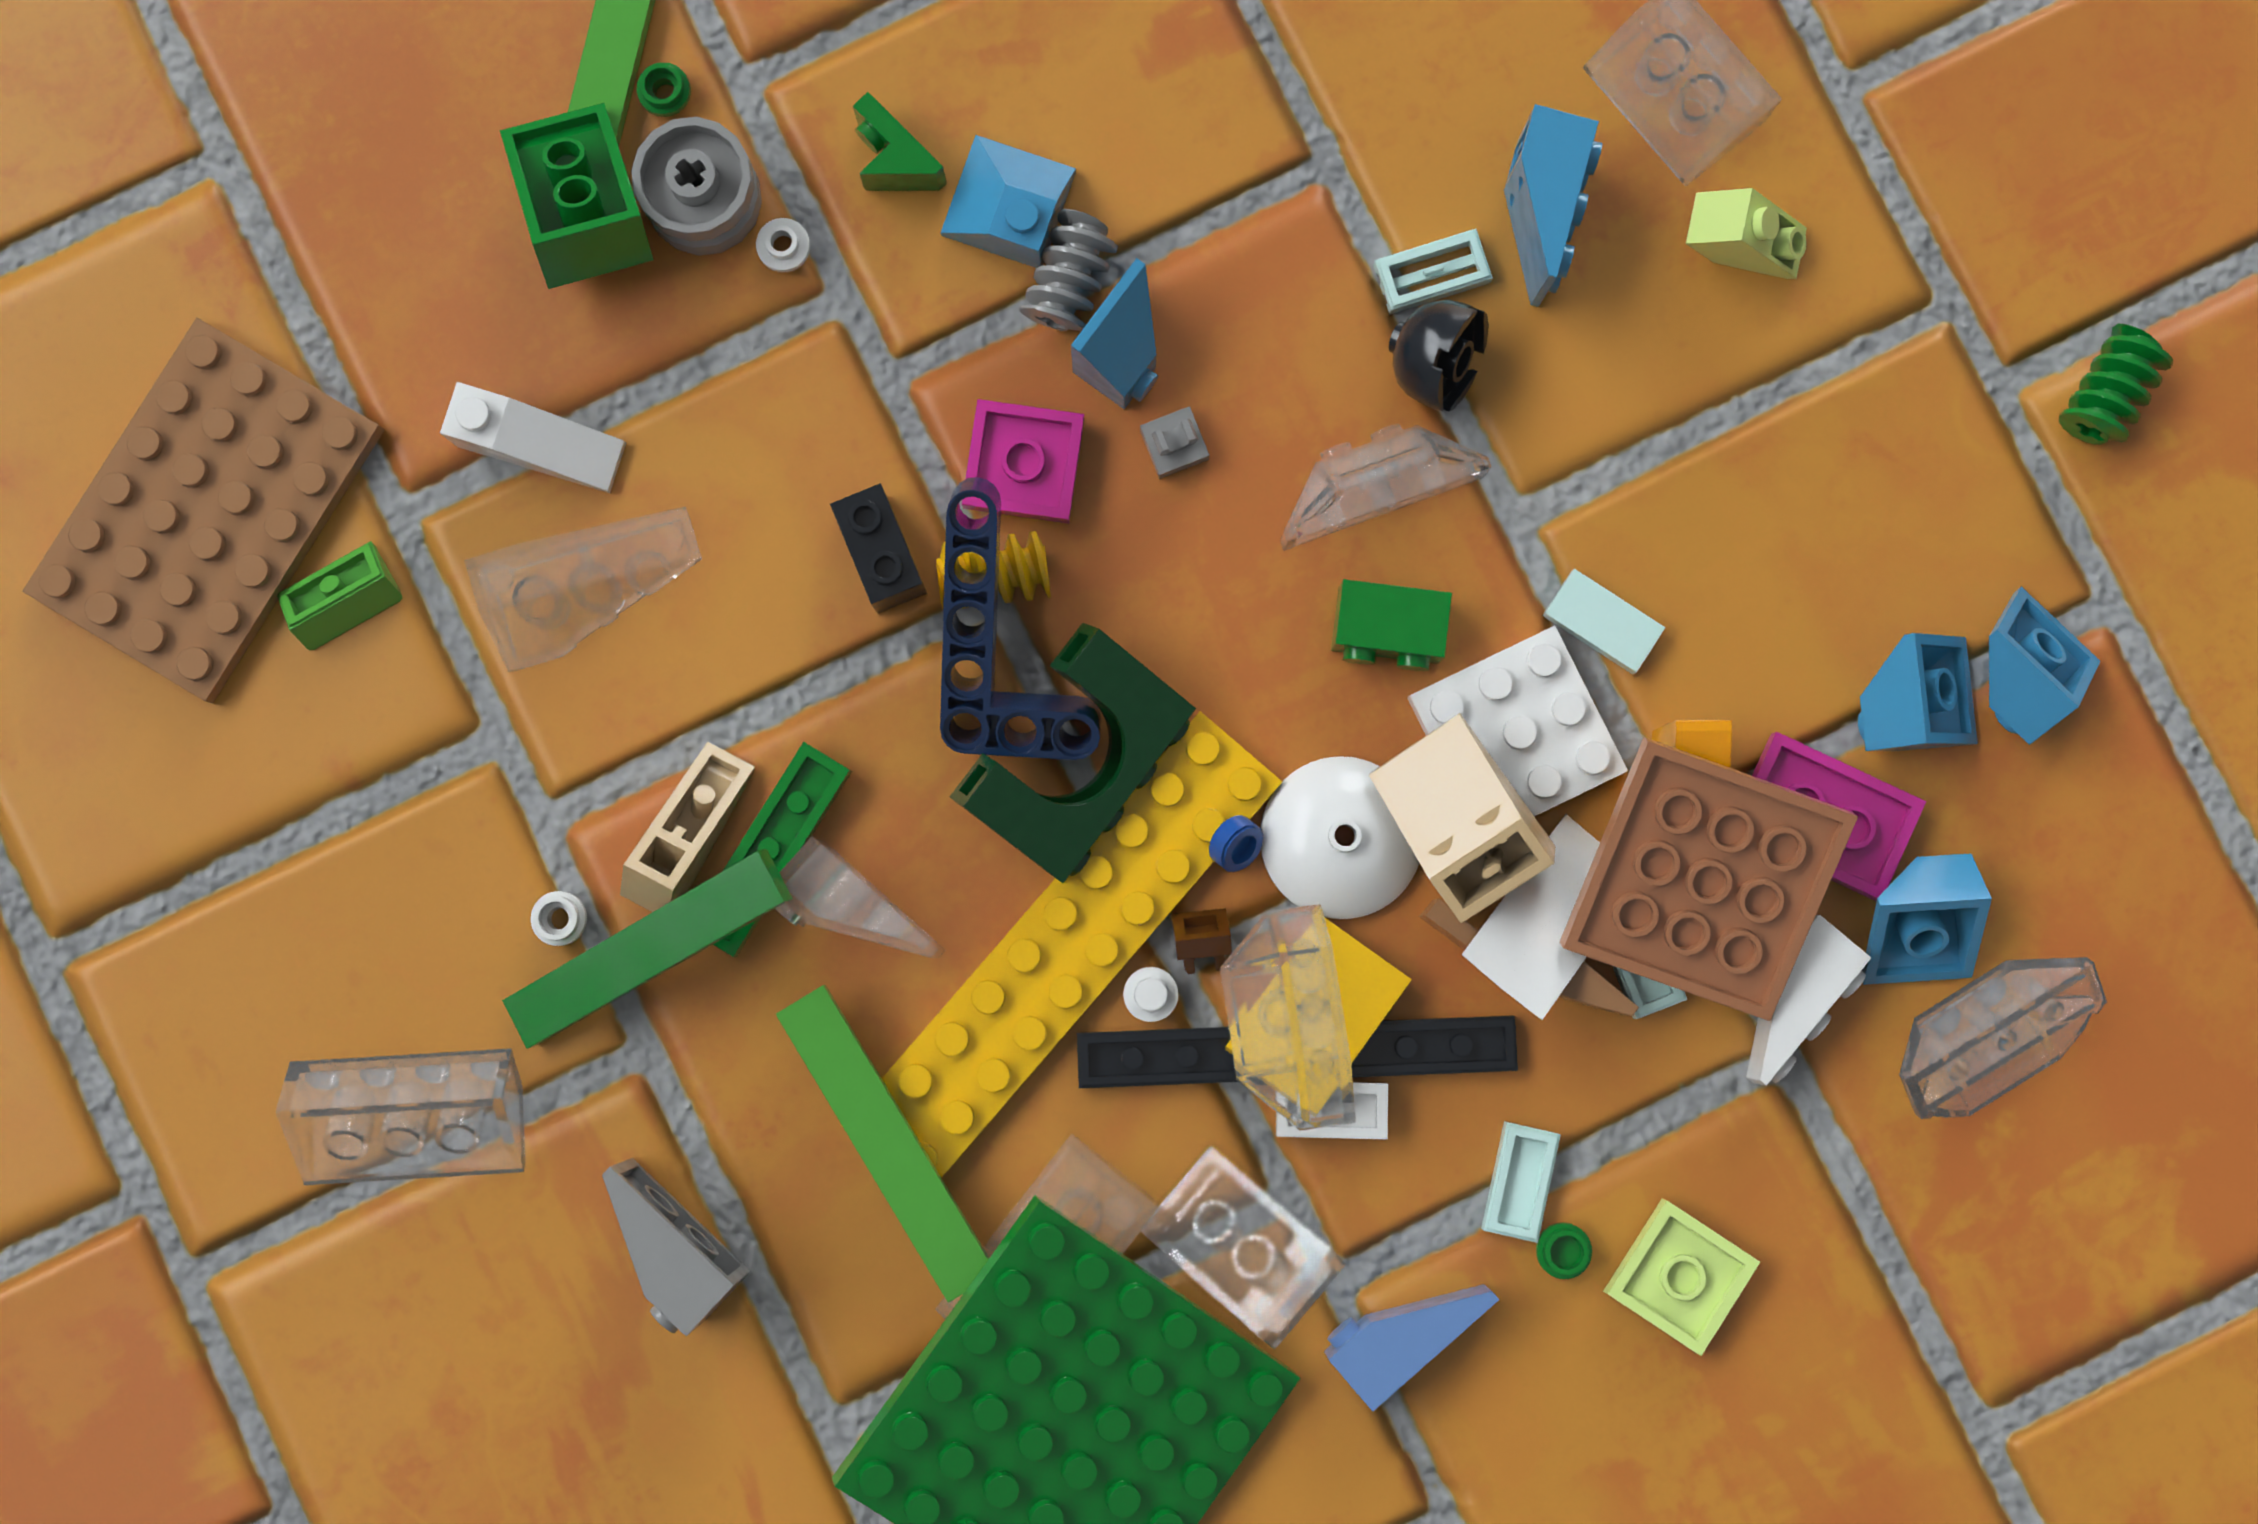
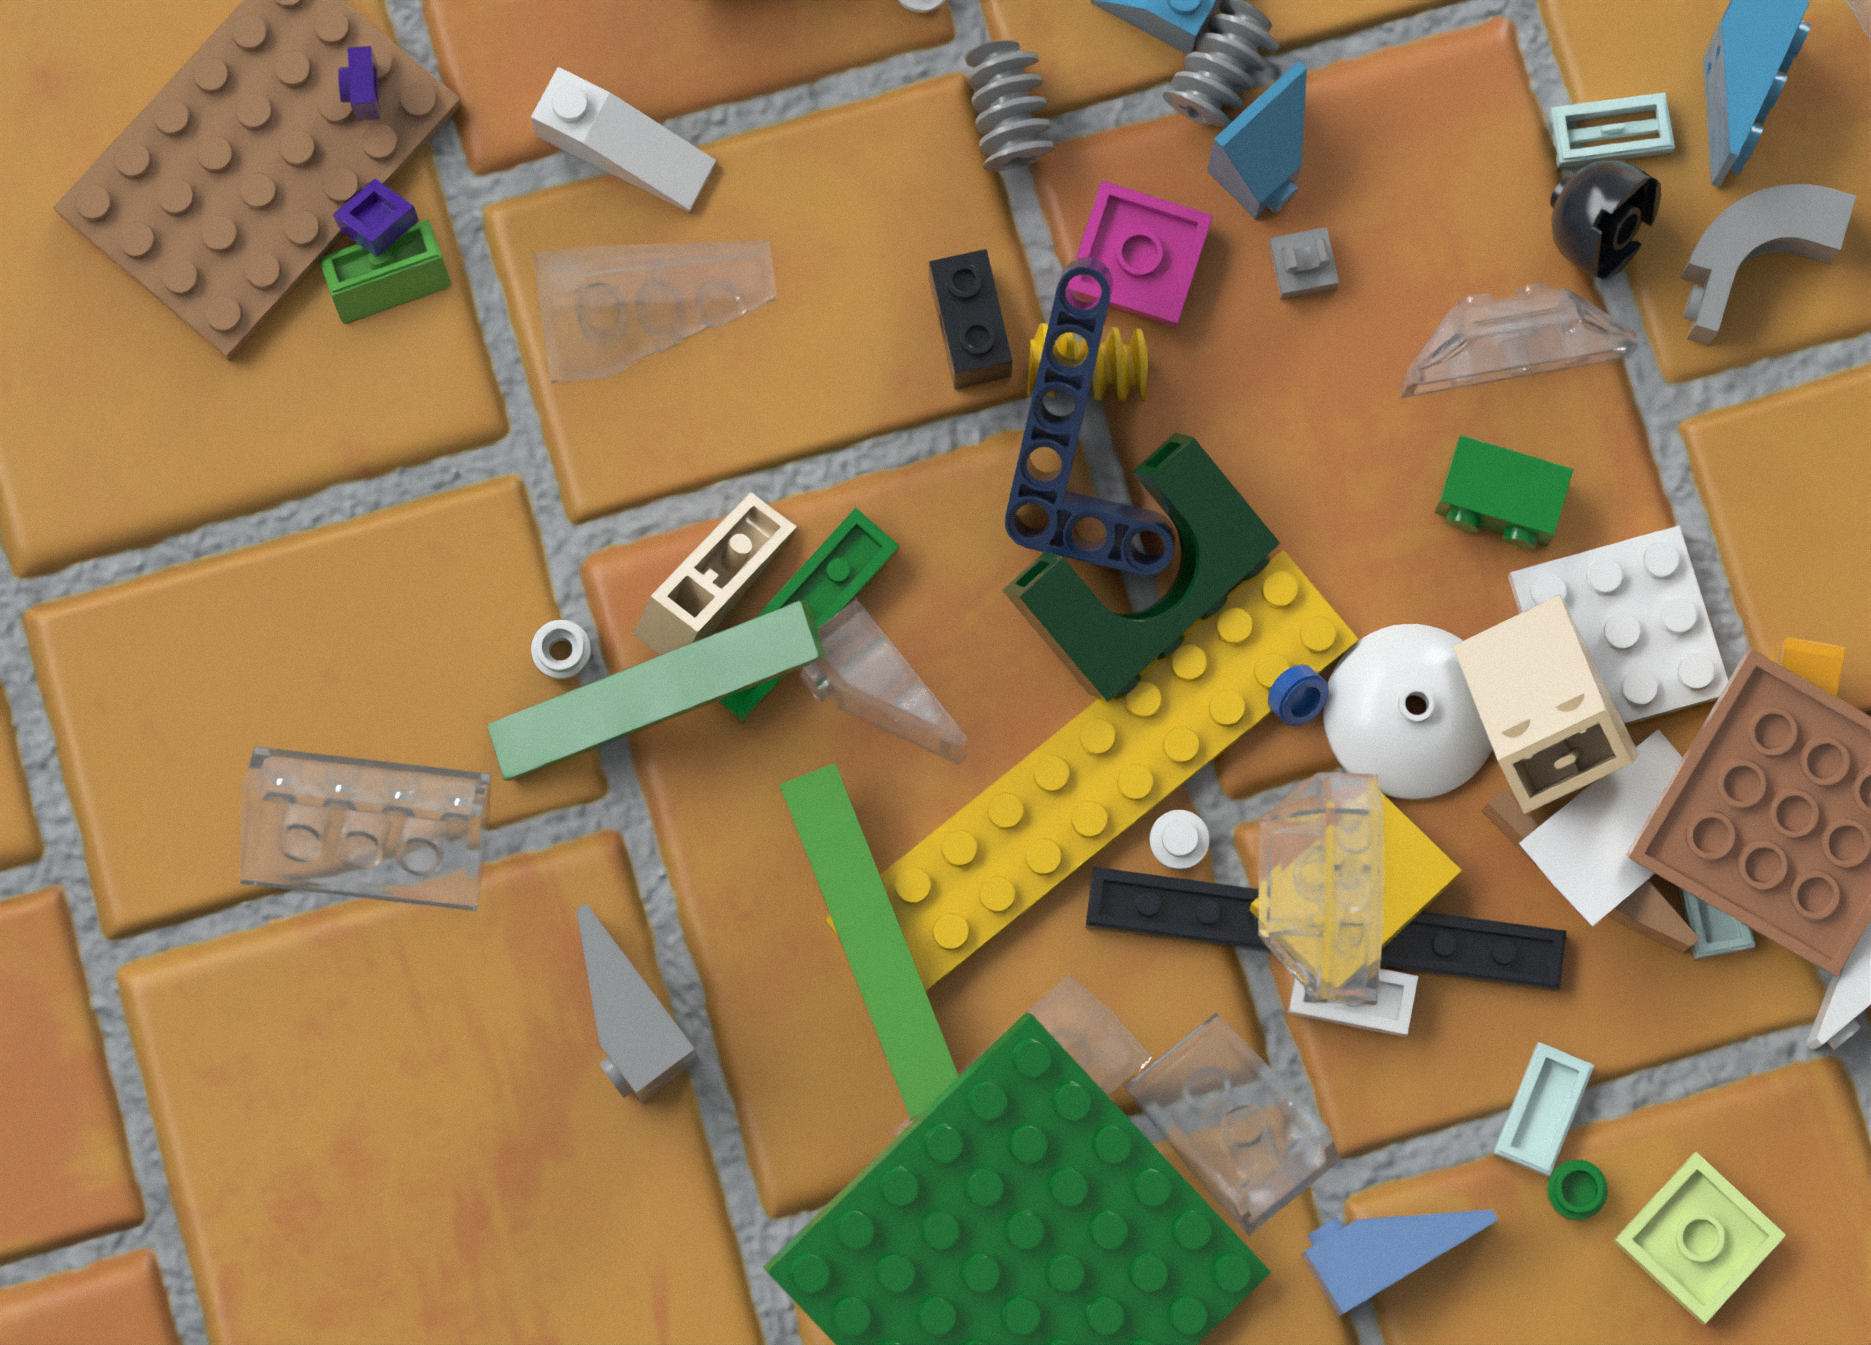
camera: 10 degrees right, 5 degrees down
reddish brown tile [1172,908,1232,974] -> none
light aqua tile [1542,569,1666,675] -> none
none -> dark purple plate [333,179,419,257]
none -> dark purple plate [338,46,380,121]
none -> light grey piece [964,41,1054,171]
none -> light grey arch [1680,184,1856,345]

